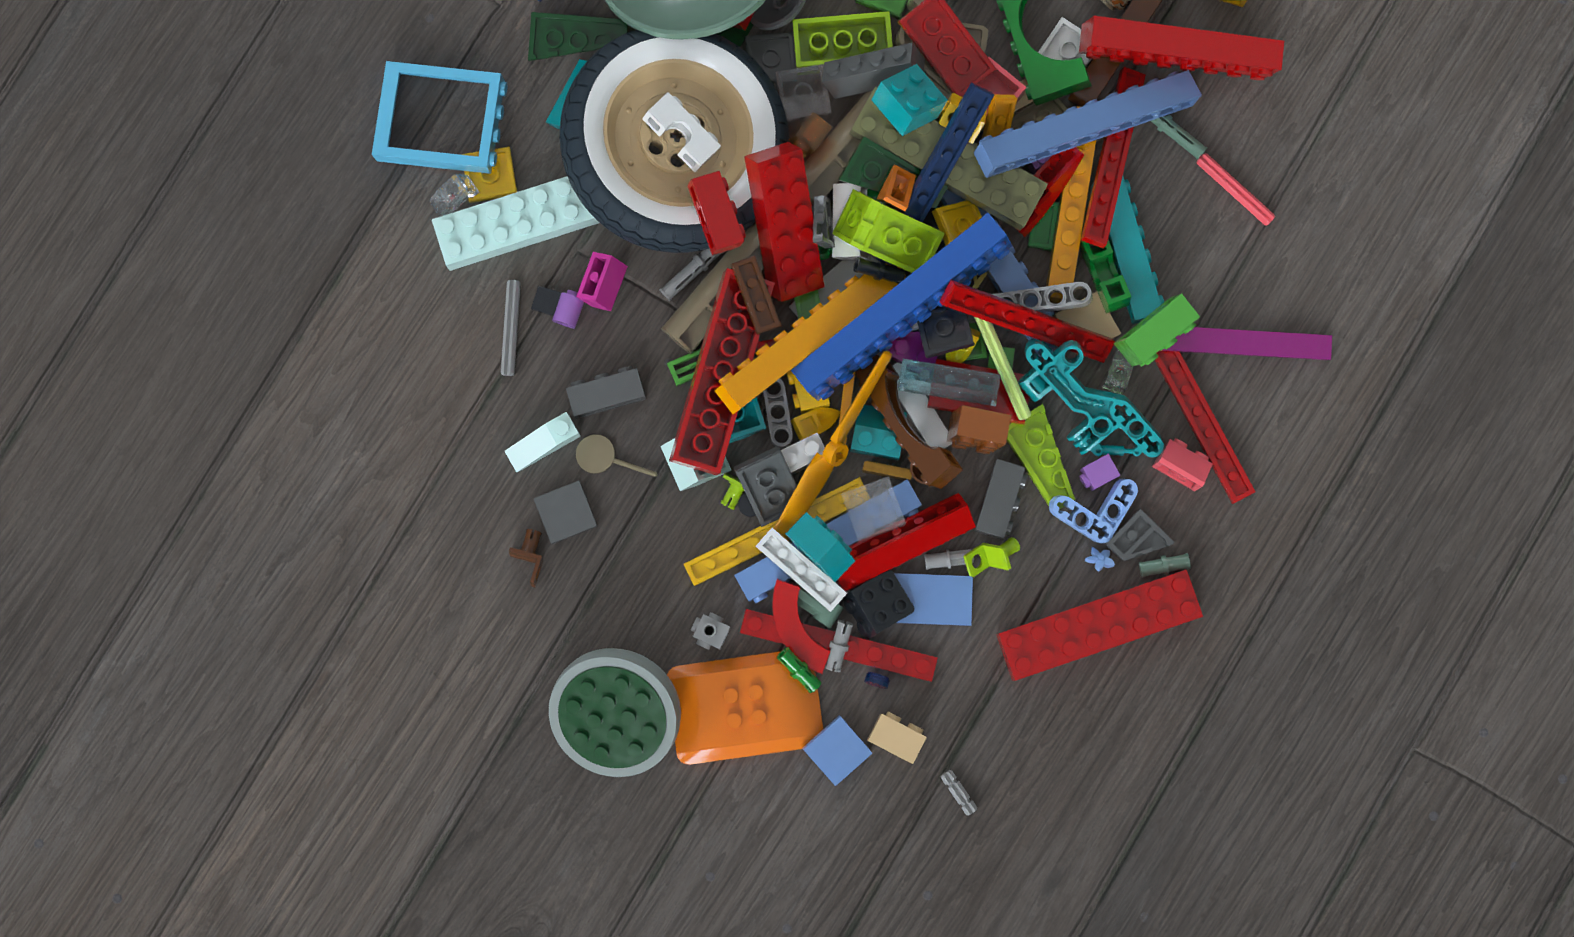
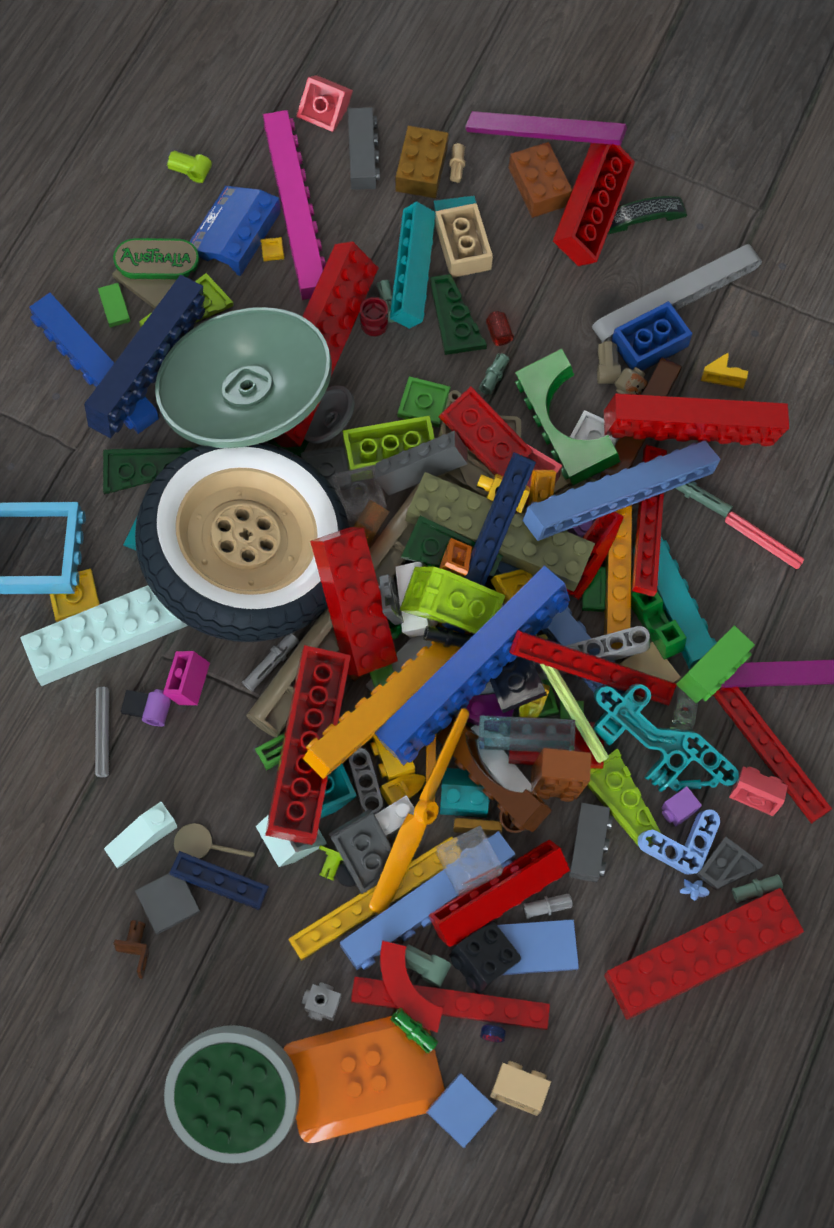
camera: 10 degrees left, 15 degrees down
clear leg [429,173,479,217] -> none
dark grey brick [566,366,646,419] -> none
white arch [642,92,721,172] -> none
red brick [687,171,746,255] -> none
reddish brown tile [731,255,781,335] -> none
white plate [756,528,847,612] -> none
teal brick [786,512,855,582] -> none
light grey pin [825,620,854,672] -> none
teal brick [871,64,948,136] -> none
light grey axle [941,770,977,815] -> none
lime bracket [964,537,1020,577] -> none
none -> dark blue tile [170,851,269,910]

